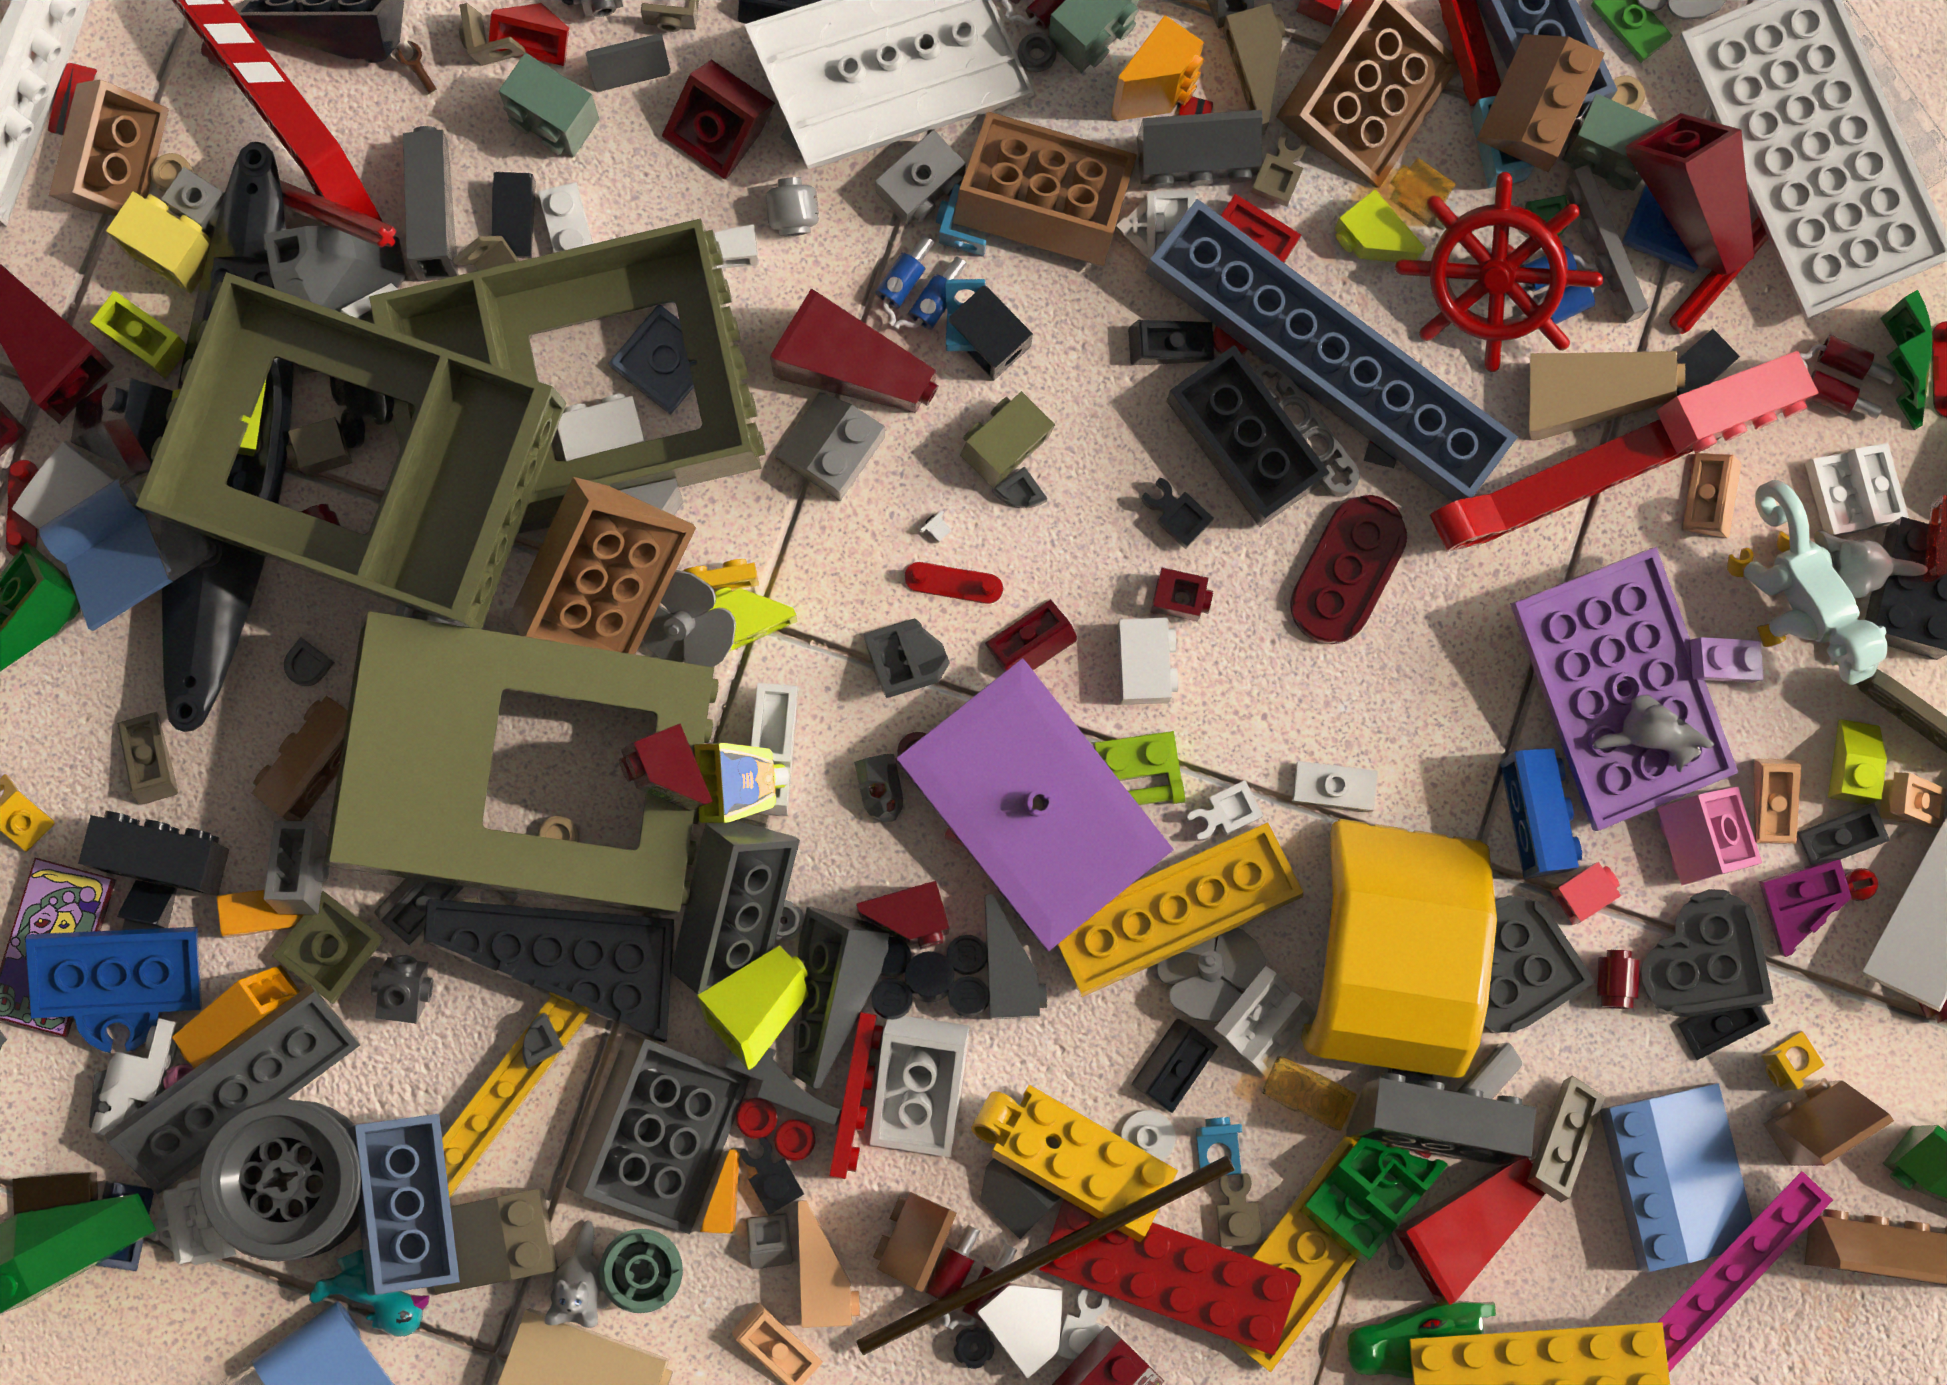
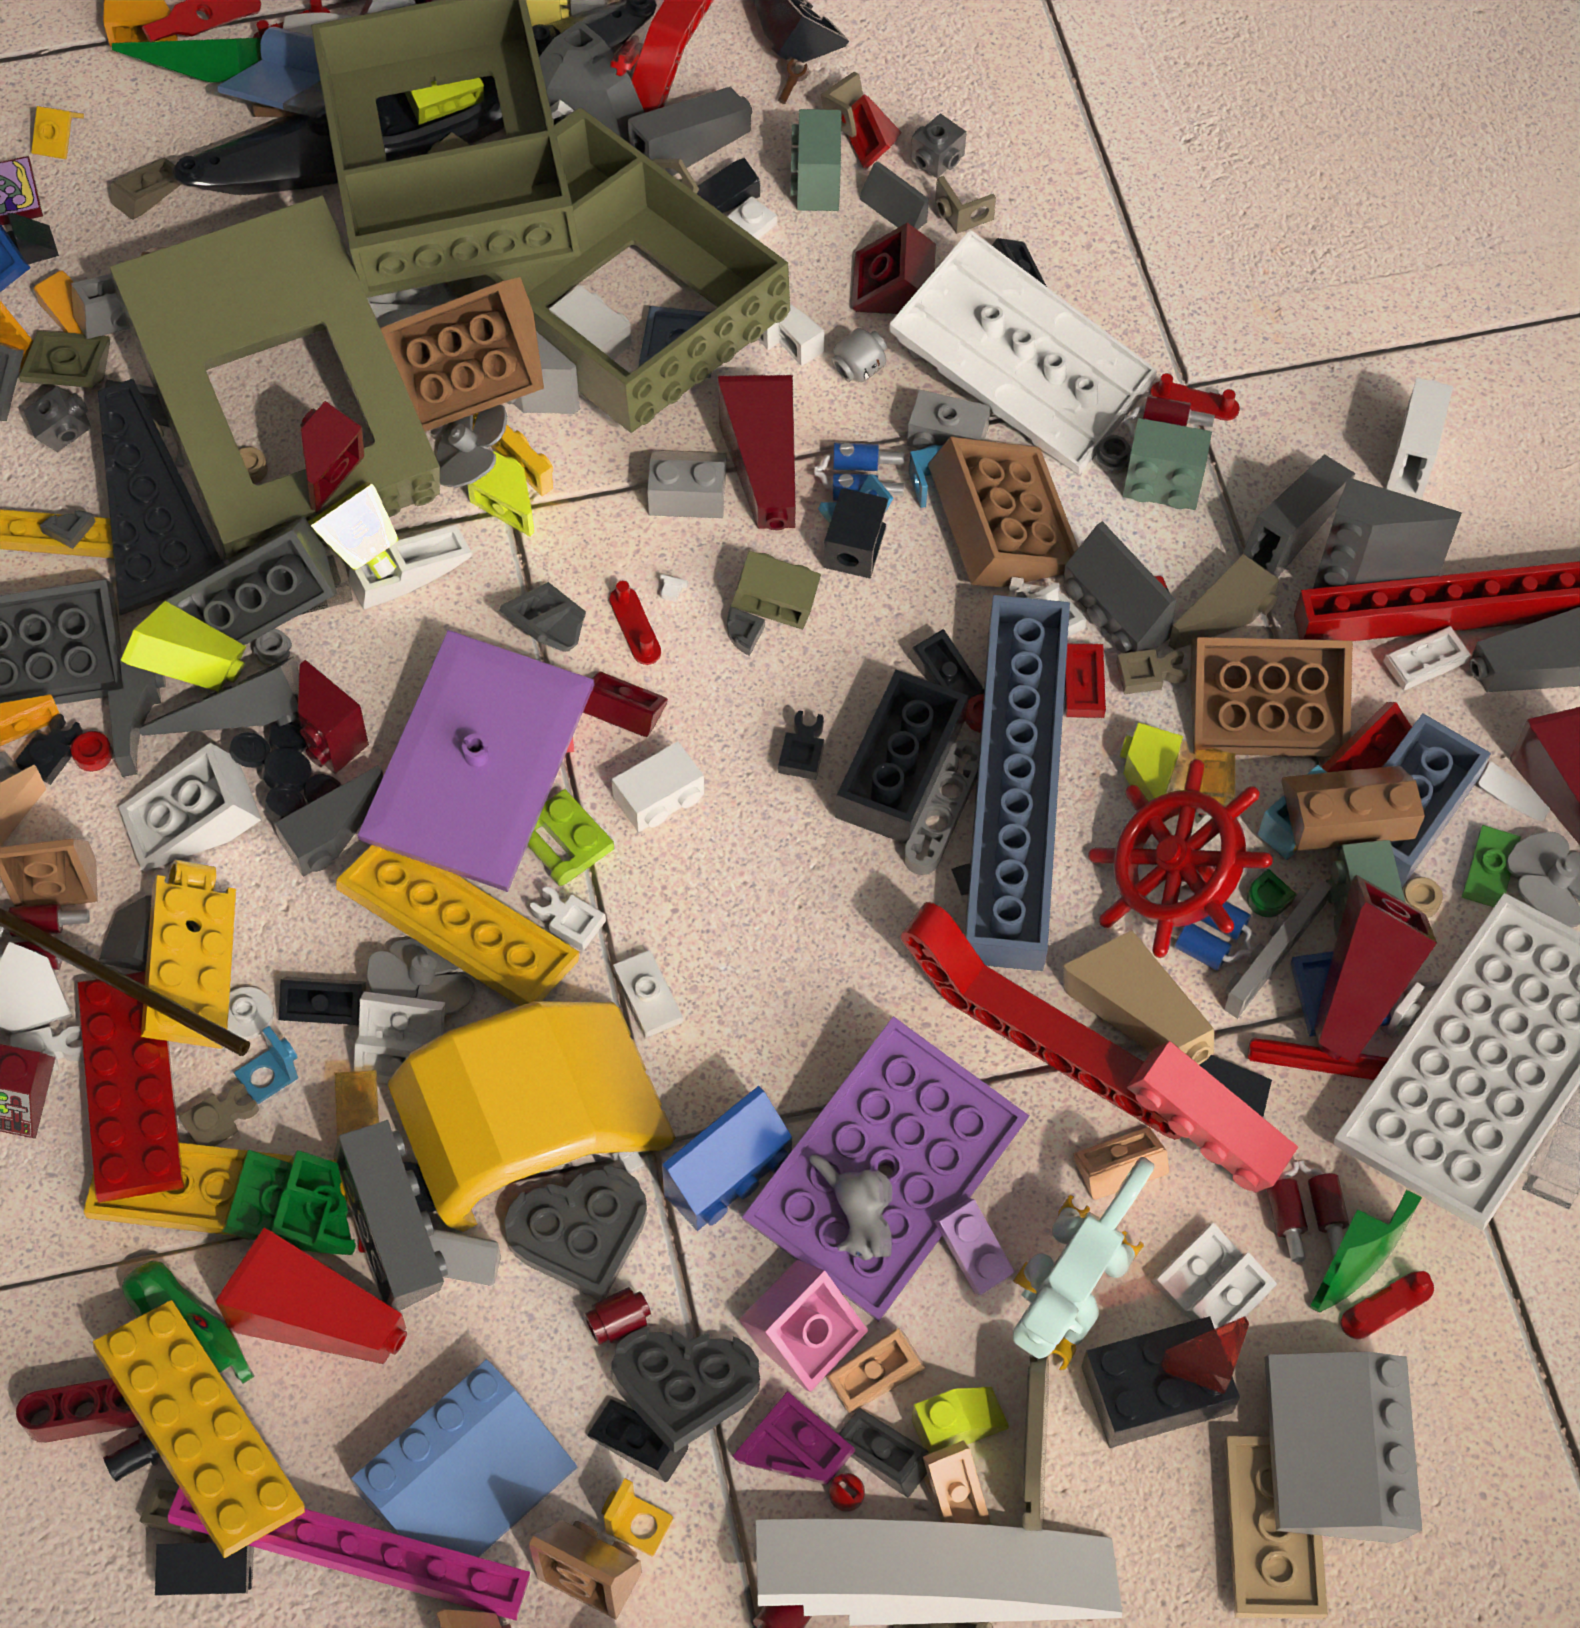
camera: 65 degrees right, 20 degrees down
black brick [78,811,229,896] -> none
red tile [736,1097,778,1139] -> none
red plate [829,1012,883,1179] -> none
dark grey rock [854,754,903,823] -> none
light orange slope [1111,15,1204,121] -> none
dark red brick [1150,567,1213,622] -> none
dark red tile [1290,495,1407,644] -> none
dark tan plate [1527,1076,1605,1203] -> none
coral brick [1550,862,1621,925] -> none
light grey animal [1814,530,1928,598] -> none

